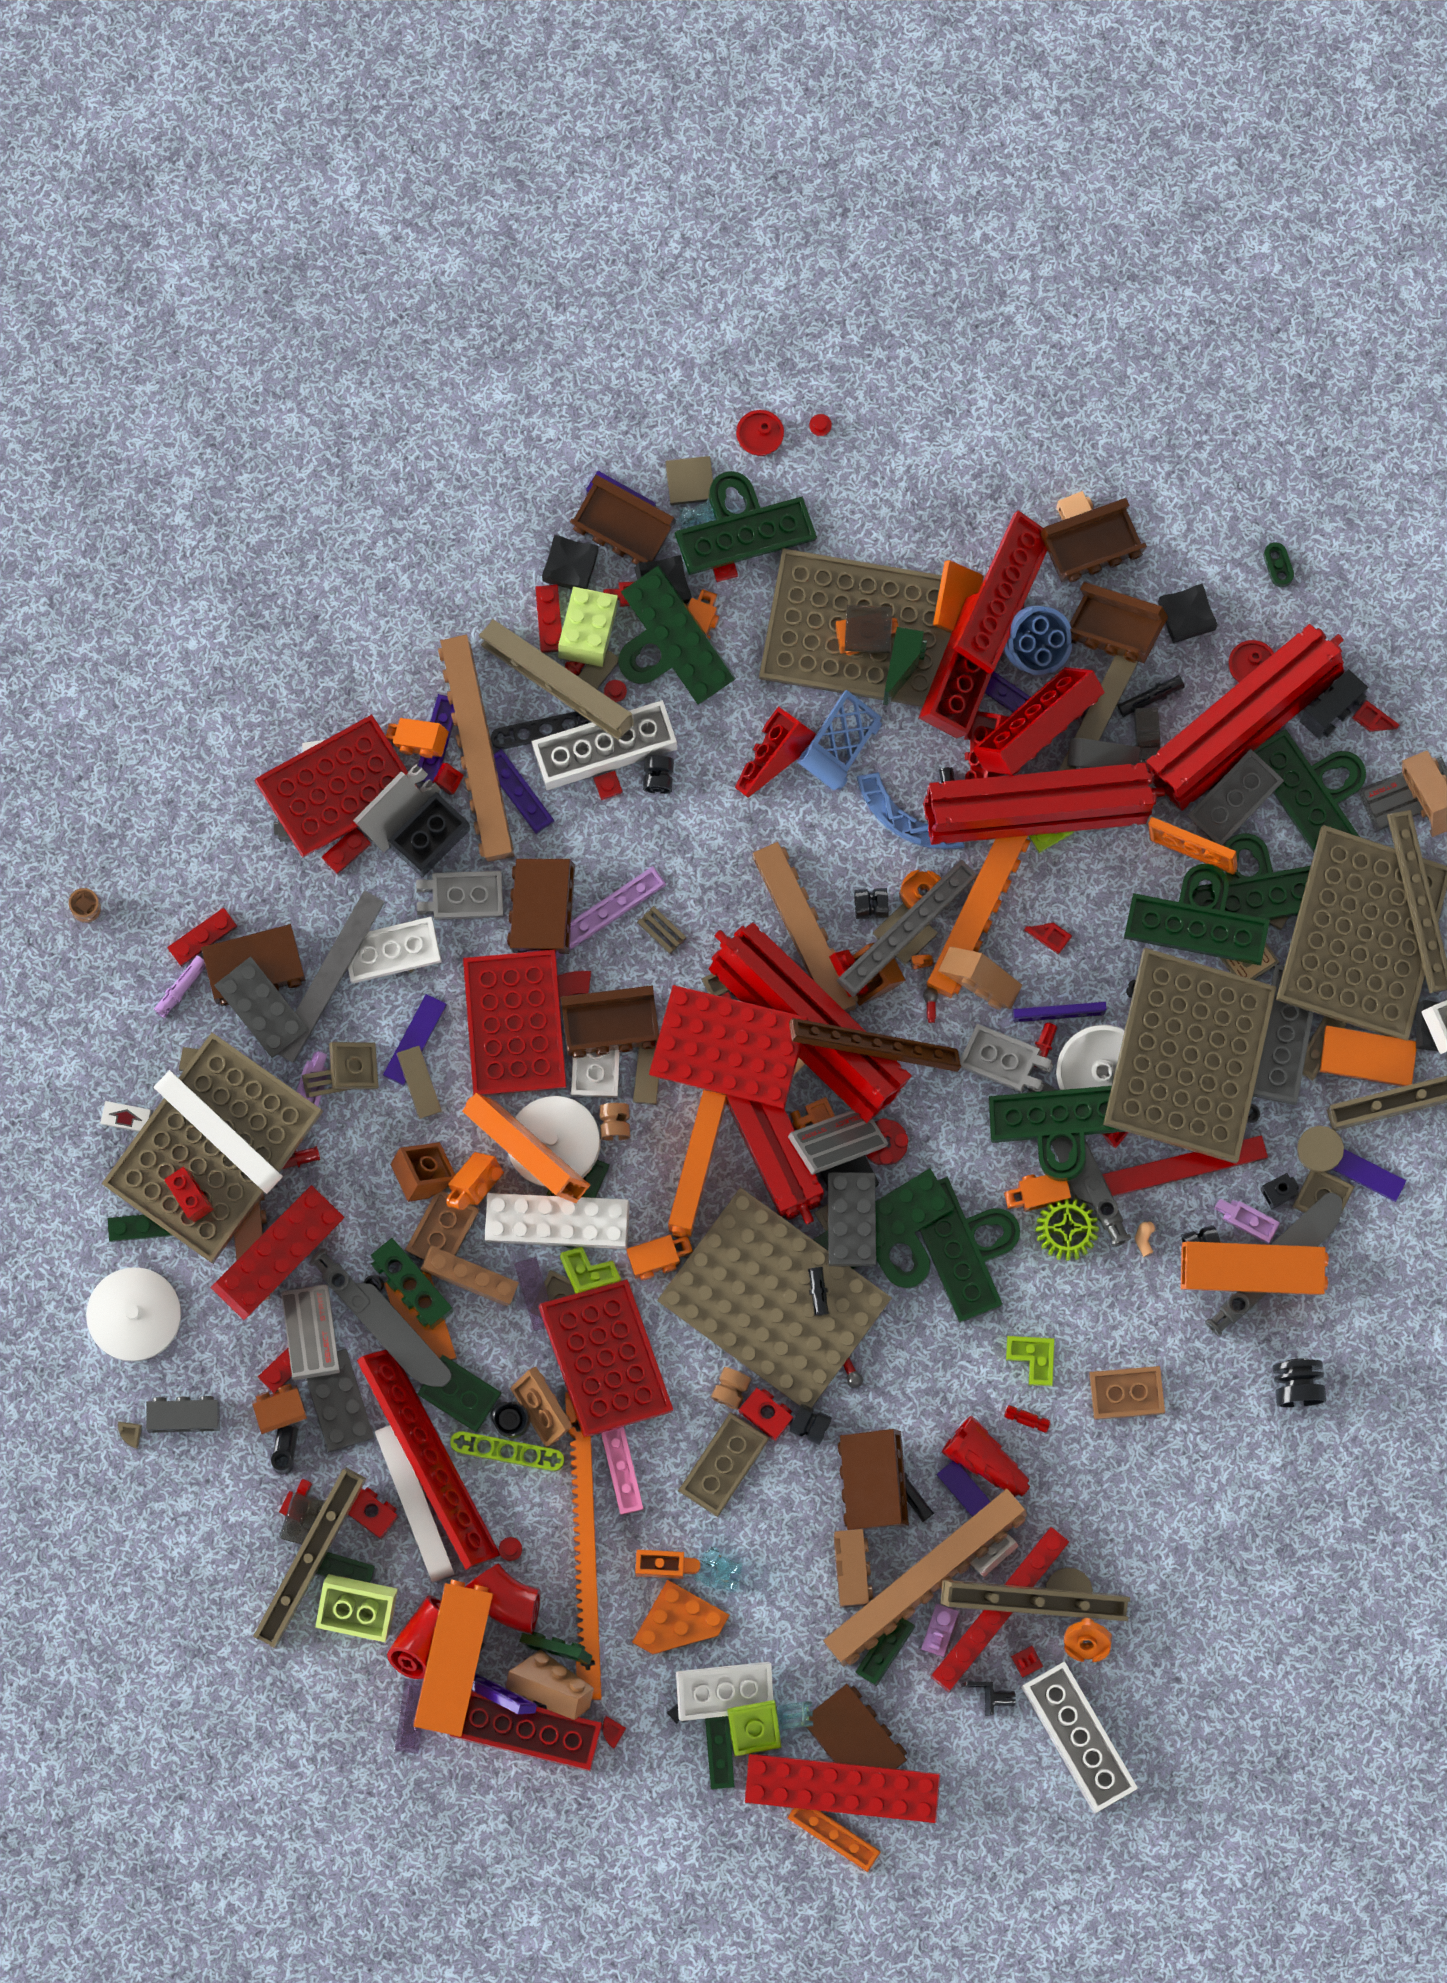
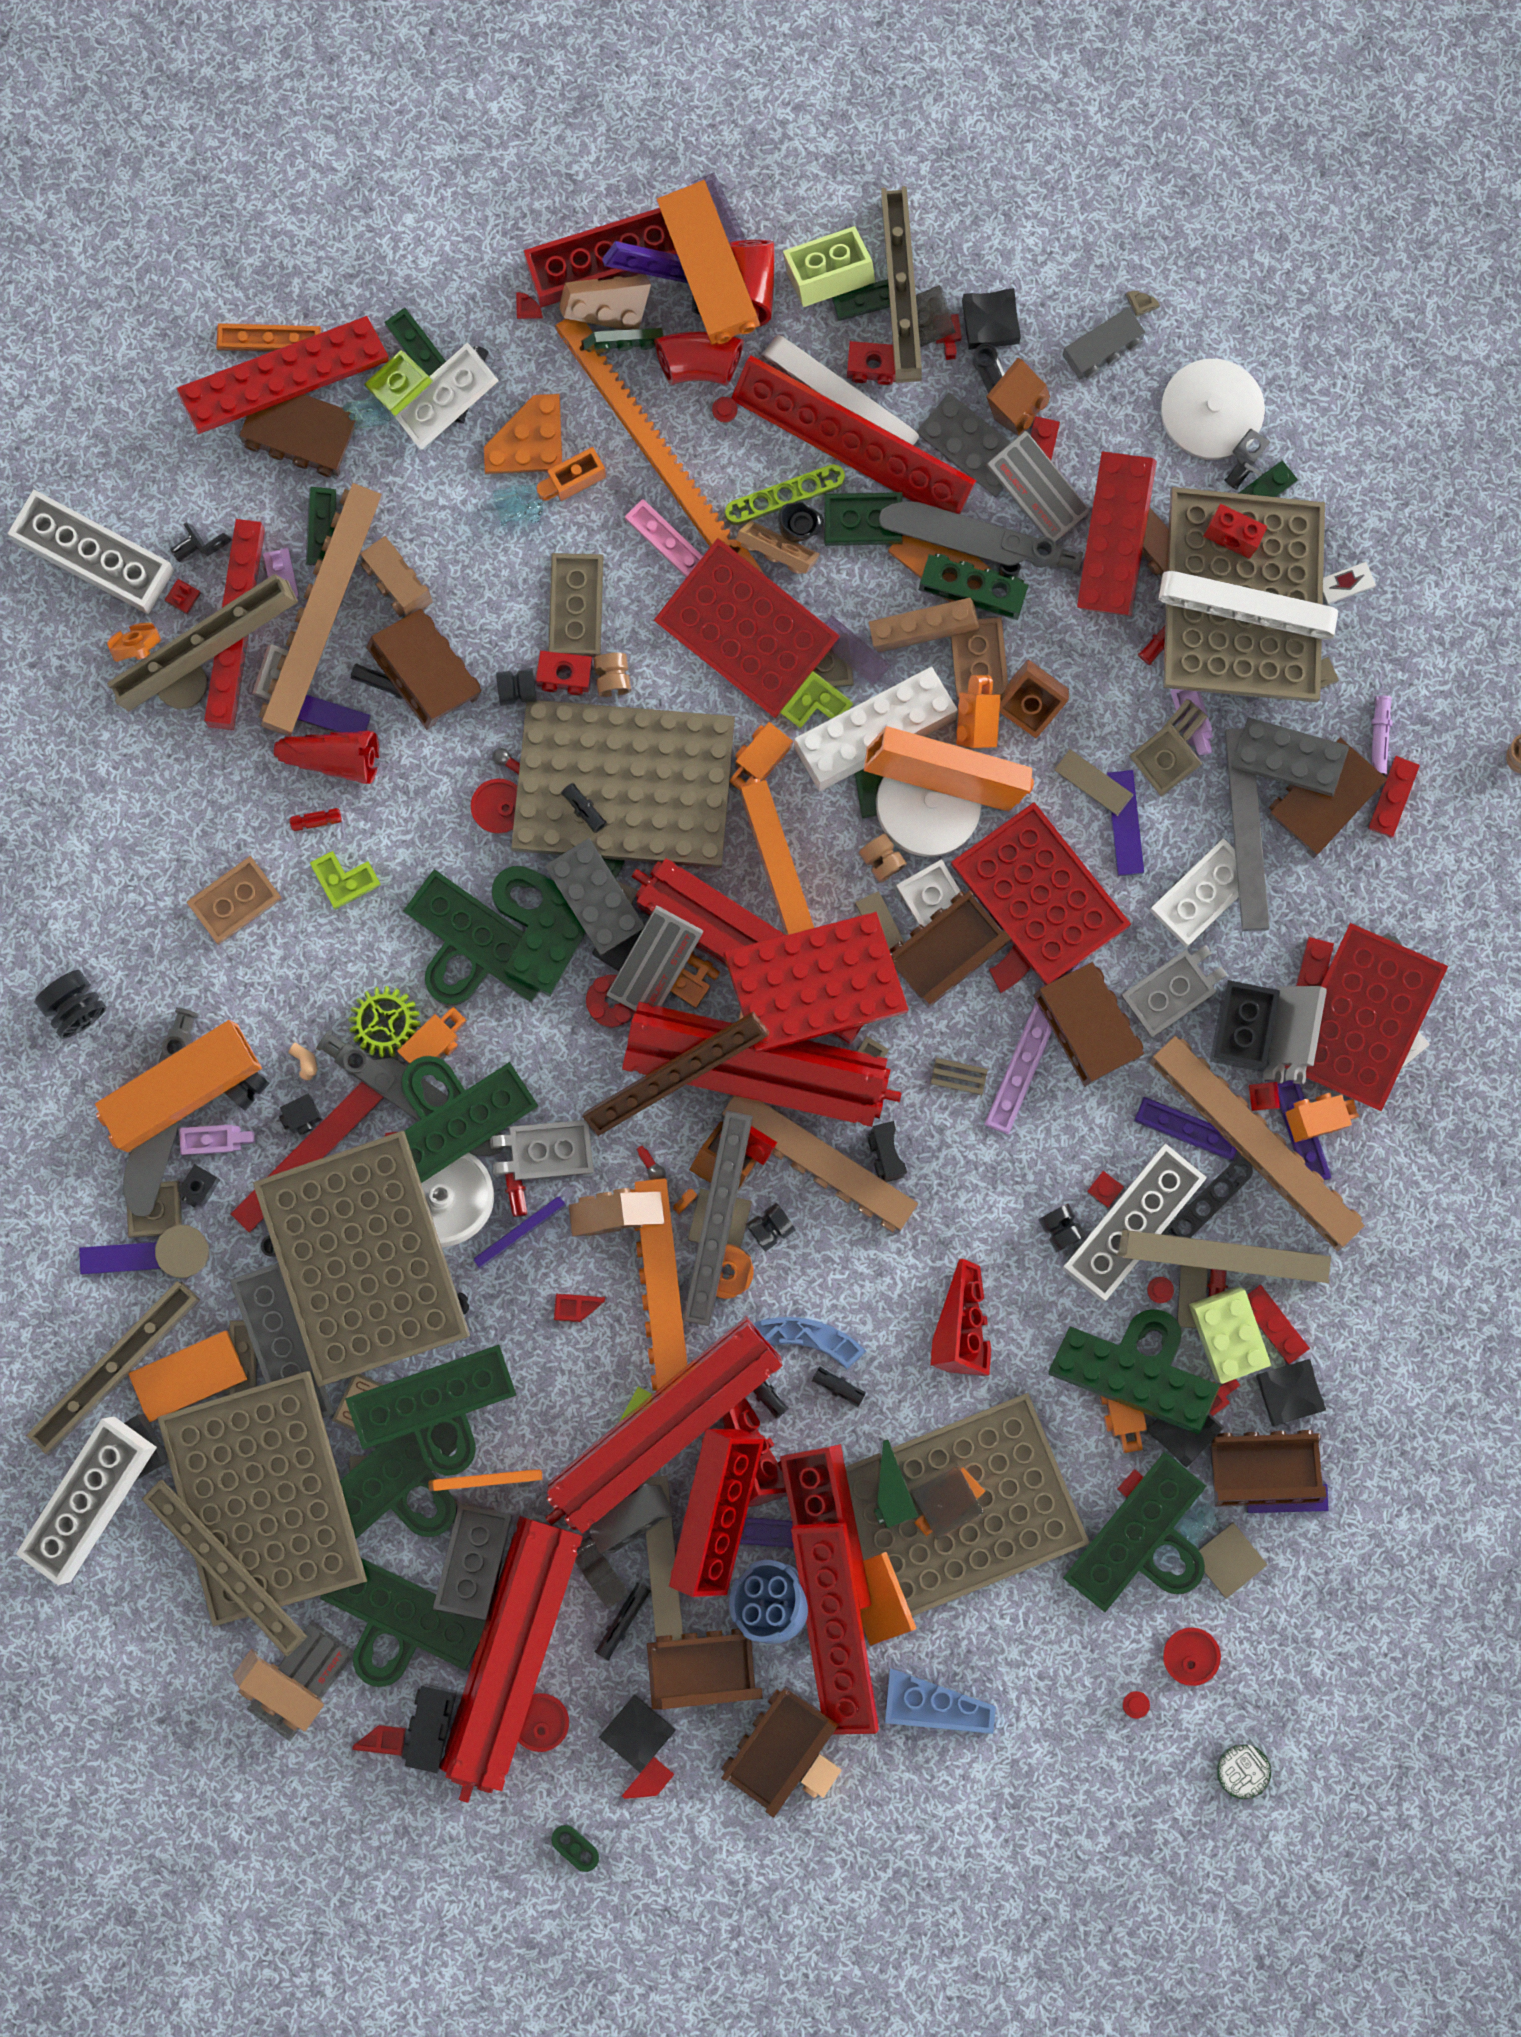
camera: 145 degrees right, 5 degrees up
medium blue piece [797,690,882,790] -> none
none -> black brick [279,1093,323,1135]
none -> red piece [471,778,518,834]
none -> red tile [622,1757,675,1799]
none -> black pin [812,1366,866,1407]
none -> black brick [867,1121,907,1182]
none -> medium blue wing [885,1668,996,1734]
none -> black brick [962,288,1021,350]
none -> tile [1217,1744,1271,1799]
none -> black bracket [1224,429,1270,490]

